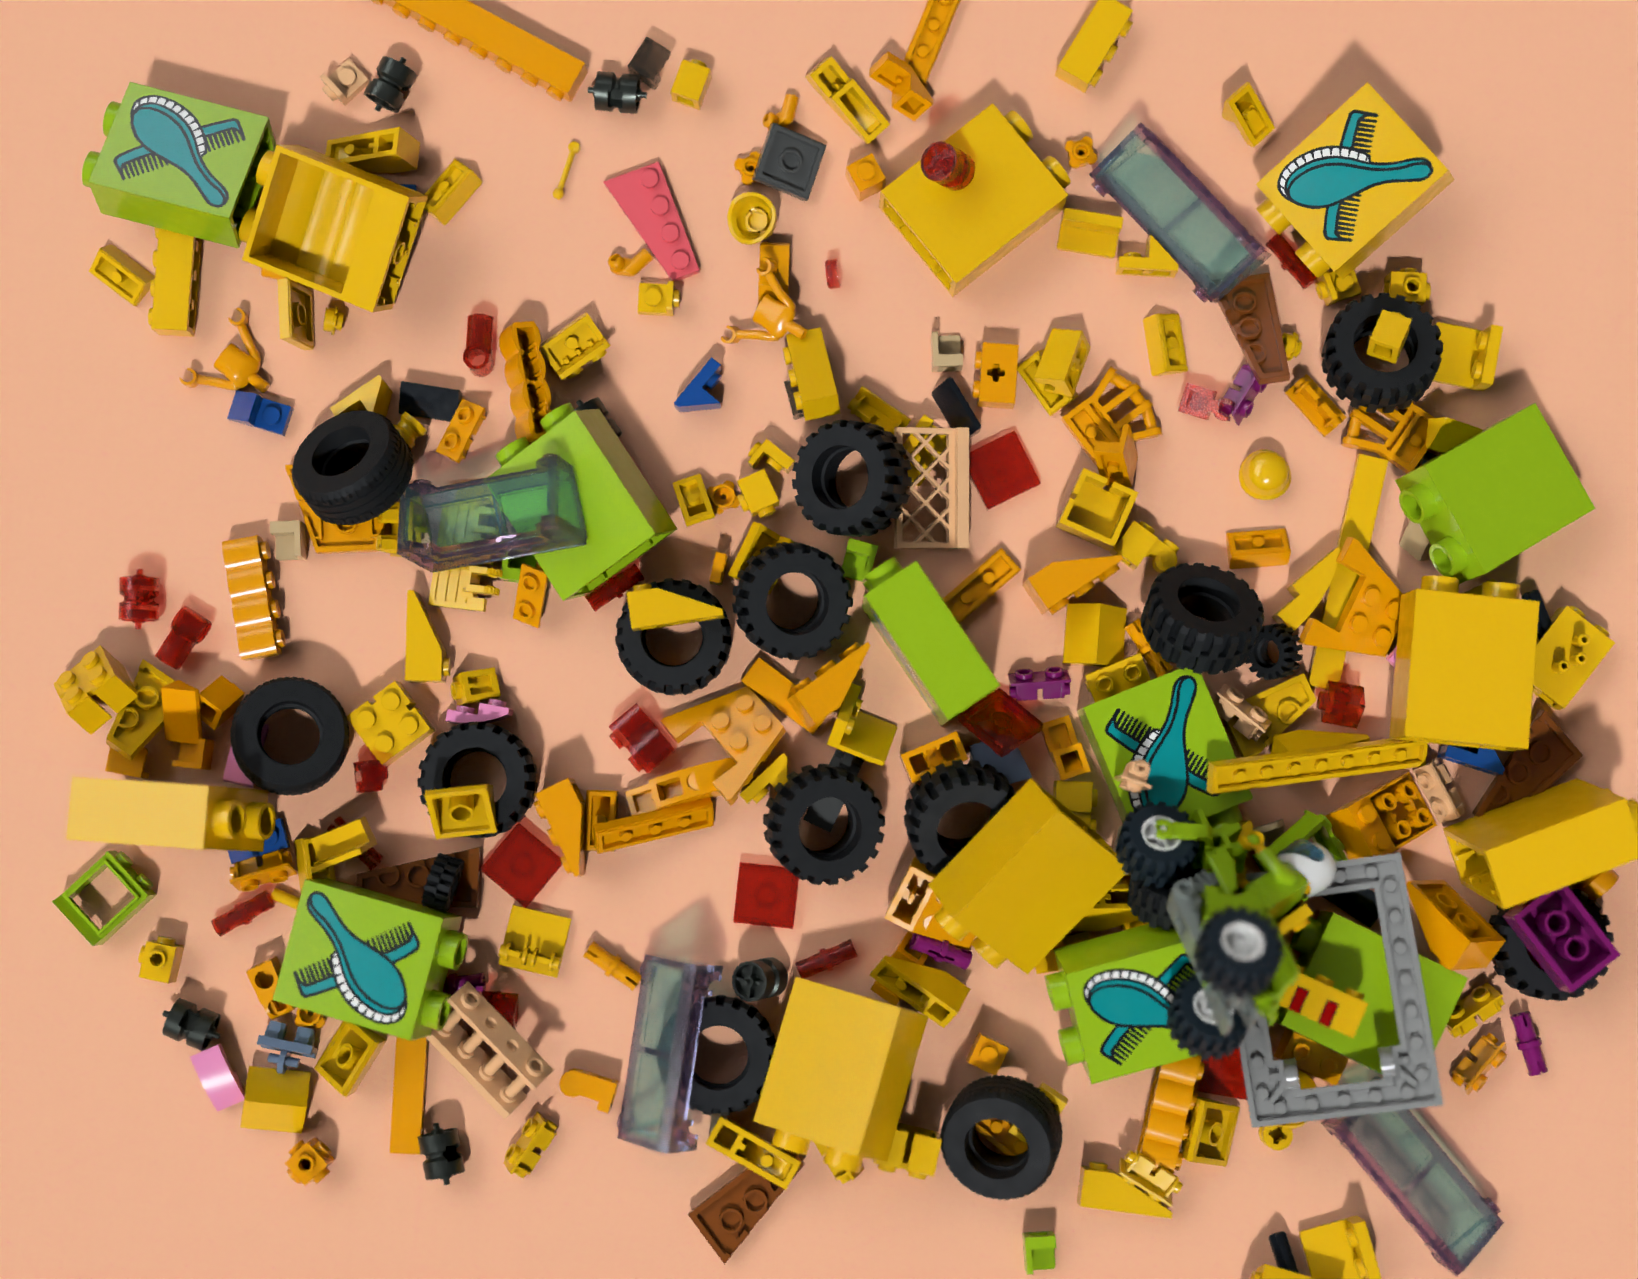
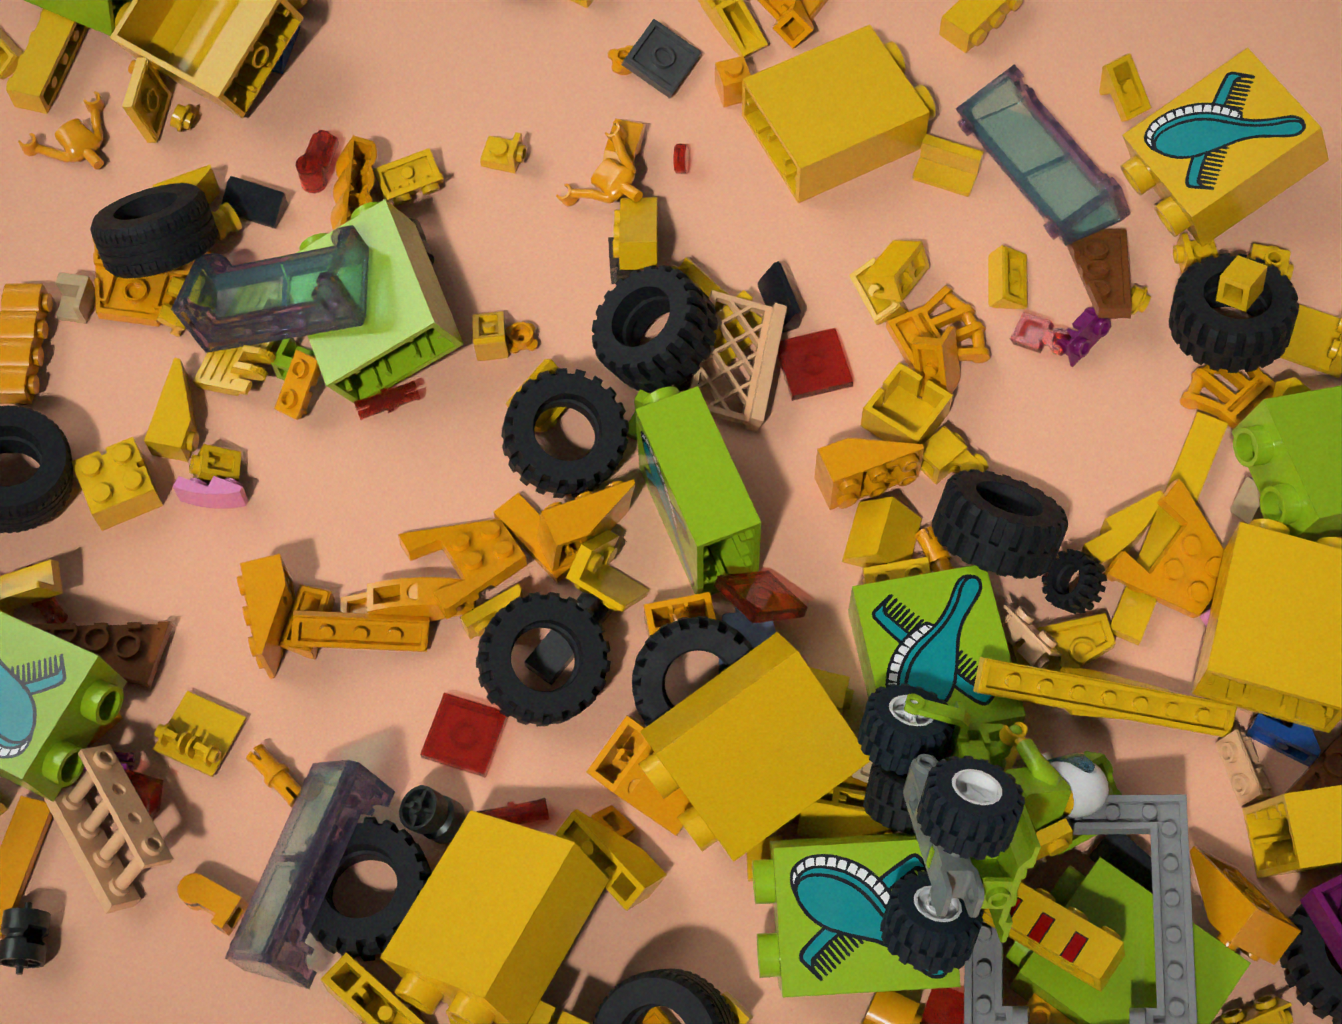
camera: 15 degrees right, 20 degrees down
blue slope [227,391,294,437] -> none
clear red piece [353,760,388,793] -> none
black tyre [417,722,538,838] -> none
black tyre [421,853,464,913] -> none
yellow slope [424,159,482,225] -> none
yellow slope [424,784,497,839] -> none
light orange hinge [435,399,486,464] -> none
clear red tile [479,823,562,908] -> none
yellow hinge [503,1111,558,1178] -> none
yellow hinge [553,141,580,199] -> none
coral wing [604,161,700,282] -> none
light orange arm [608,248,653,277] -> none
clear red brick [608,703,676,774] -> none
black tyre [615,578,732,696] -> none
yellow slope [626,584,724,631] -> none
blue slope [674,357,722,412] -> none
light orange tile [709,552,728,586] -> none
yellow helmet [727,192,777,245] -> none
yellow brick [737,469,779,519] -> none
yellow bracket [748,438,795,474] -> none
light orange arm [762,94,799,130] -> none
magenta pin [910,933,972,970] -> none
clear red wheel [921,141,975,191] -> none
tan panel [931,331,963,372] -> none
light orange tile [943,548,1021,624] -> none
light orange brick [966,1032,1009,1075] -> none
light orange brick [972,342,1019,409] -> none
magenta hinge [1008,667,1071,701] -> none
light orange slope [1039,715,1090,781] -> none
light orange plate [1065,136,1097,169] -> none
light nougat hinge [1113,759,1152,793] -> none
yellow slope [1115,235,1179,278] -> none
light orange slope [1226,528,1291,569] -> none
yellow helmet [1239,449,1291,500] -> none
clear red pin [1266,233,1318,290] -> none
light orange hinge [1285,374,1347,437] -> none
clear red brick [1316,680,1365,729] -> none
light orange slope [1326,772,1437,860] -> none

